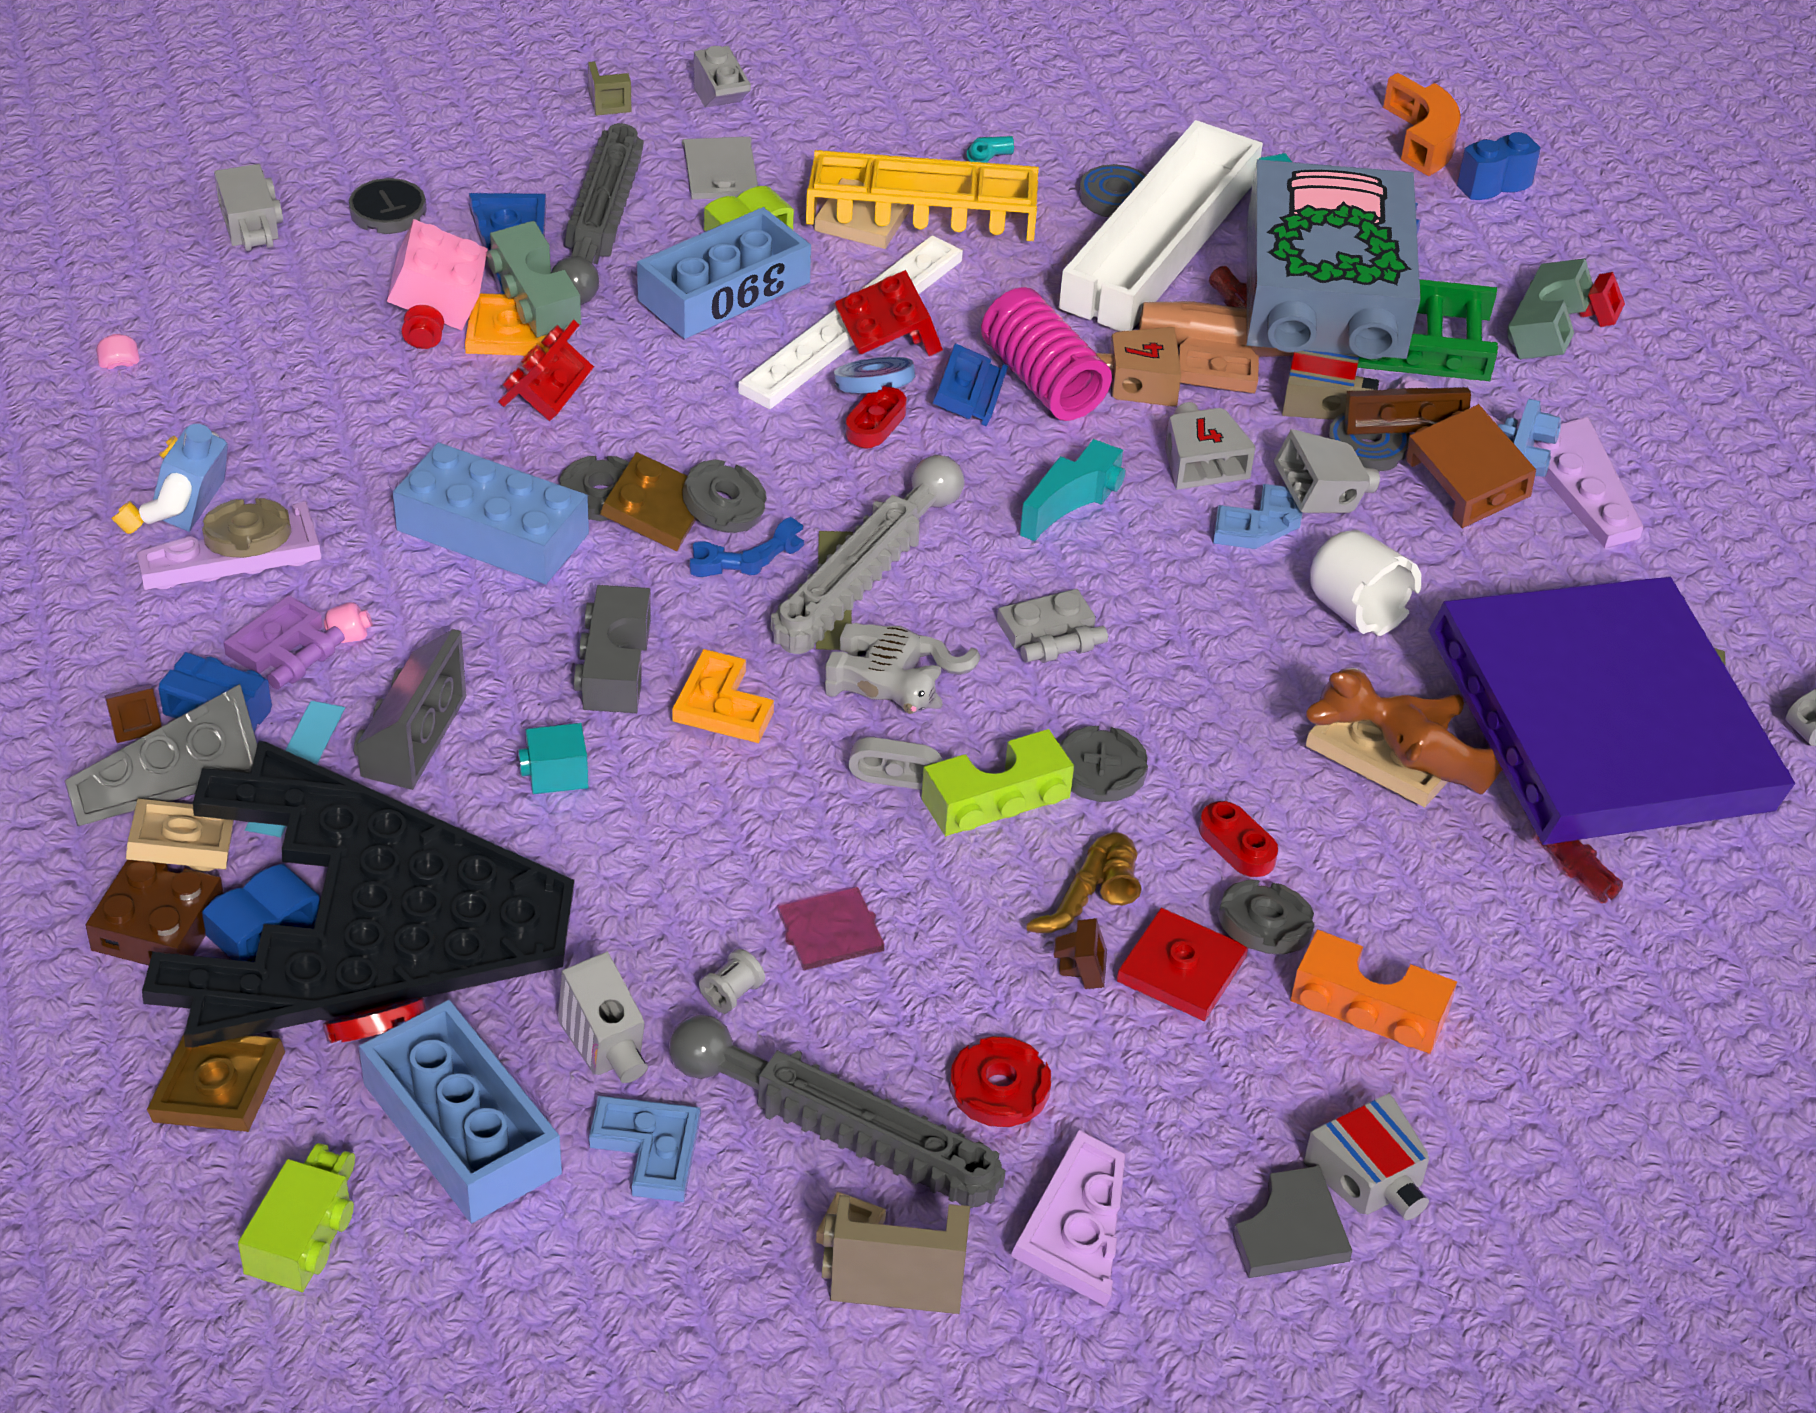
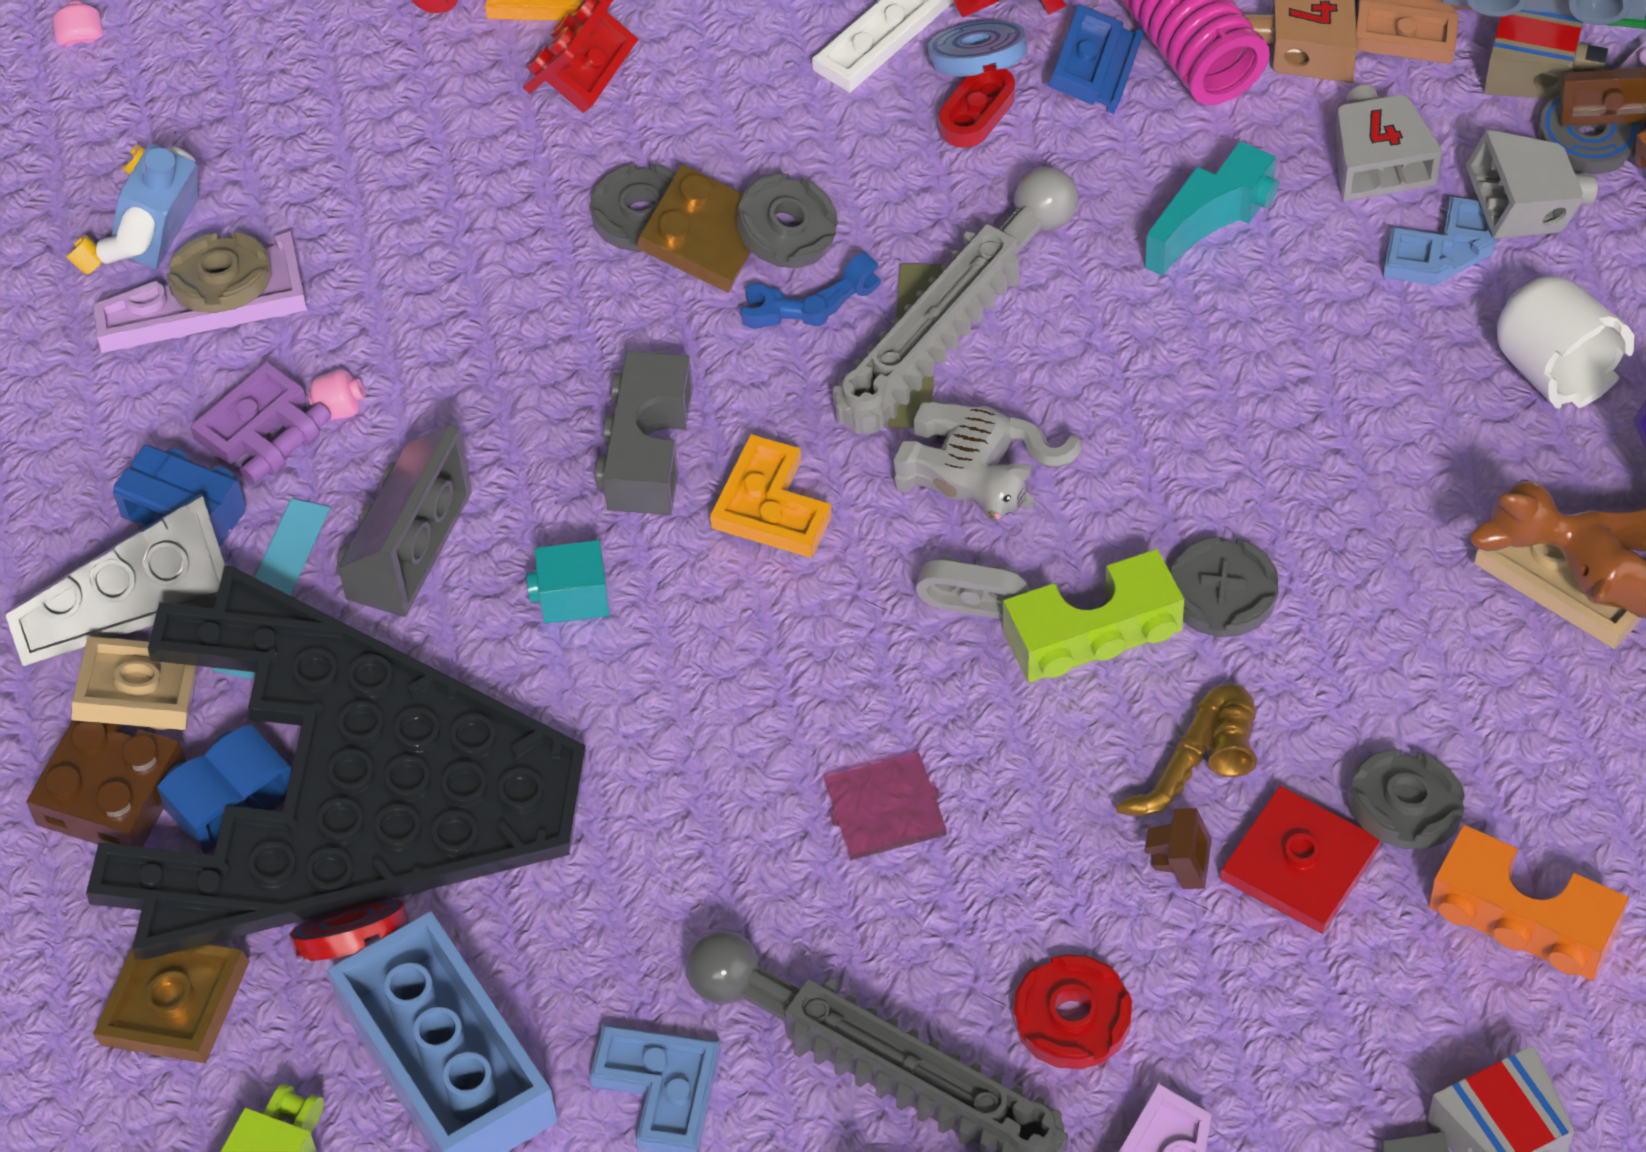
camera: 10 degrees right, 10 degrees up
reddish brown tile [104,684,162,743] -> none
medium blue brick [393,442,589,585] -> none
light grey torso [558,951,648,1083] -> none
light grey bush [699,949,765,1014] -> none
light grey plate [997,588,1108,663] -> none
red plate [1199,801,1278,877] -> none

